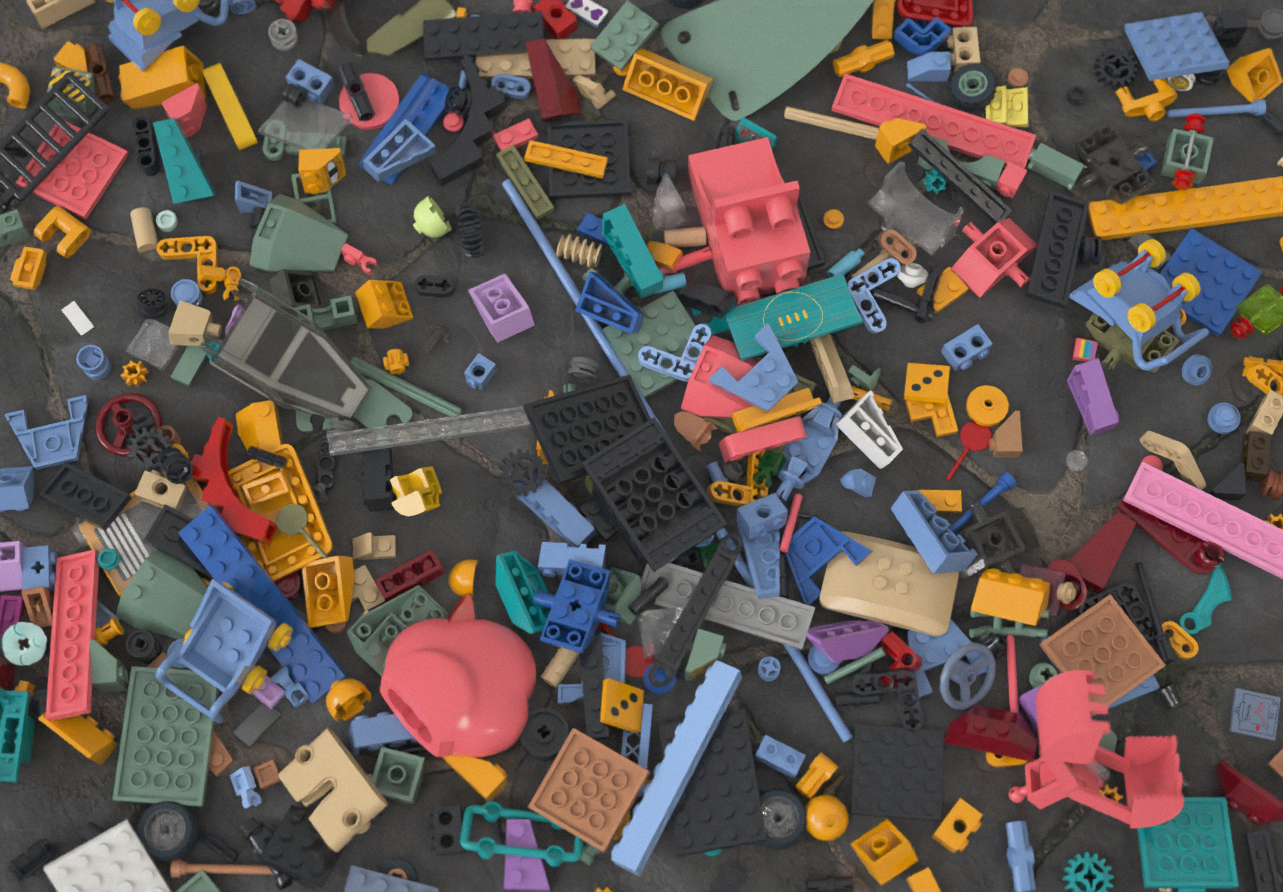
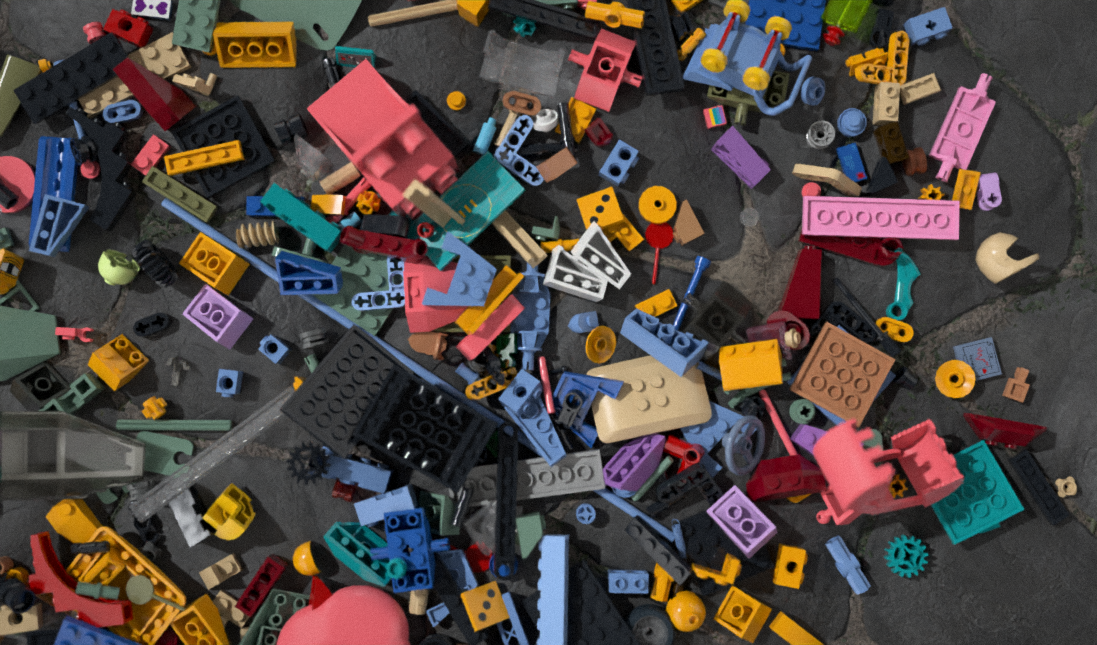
camera: 30 degrees left, 15 degrees up
none -> sand green pin [76,581,120,600]
none -> light orange slope [179,232,249,296]
none -> medium blue brick [258,334,292,364]
none -> clear red wheel [332,479,356,502]
none -> dark red plate [340,225,428,263]
none -> light orange gear [356,191,381,215]
none -> teal plate [387,558,407,579]
none -> tan fence [403,180,465,228]
none -> red hinge [417,222,434,238]
none -> black piece [482,346,505,385]
none -> nougat slope [536,147,577,183]
none -> black piece [555,389,585,429]
none -> white wedge [571,221,631,289]
none -> dark red plate [584,118,613,147]
none -> light orange piece [585,1,645,29]
none -> light orange dish [586,326,616,364]
none -> black plate [625,515,694,585]
none -> medium blue piece [672,519,687,563]
none -> light orange axle [677,28,706,61]
none -> light orange bracket [691,553,741,585]
none -> medium blue piece [695,360,722,381]
none -> lavender slope [706,485,777,558]
none -> light grey wheel [806,120,835,150]
none -> blue tile [836,143,867,183]
none -> light orange dish [935,360,976,398]

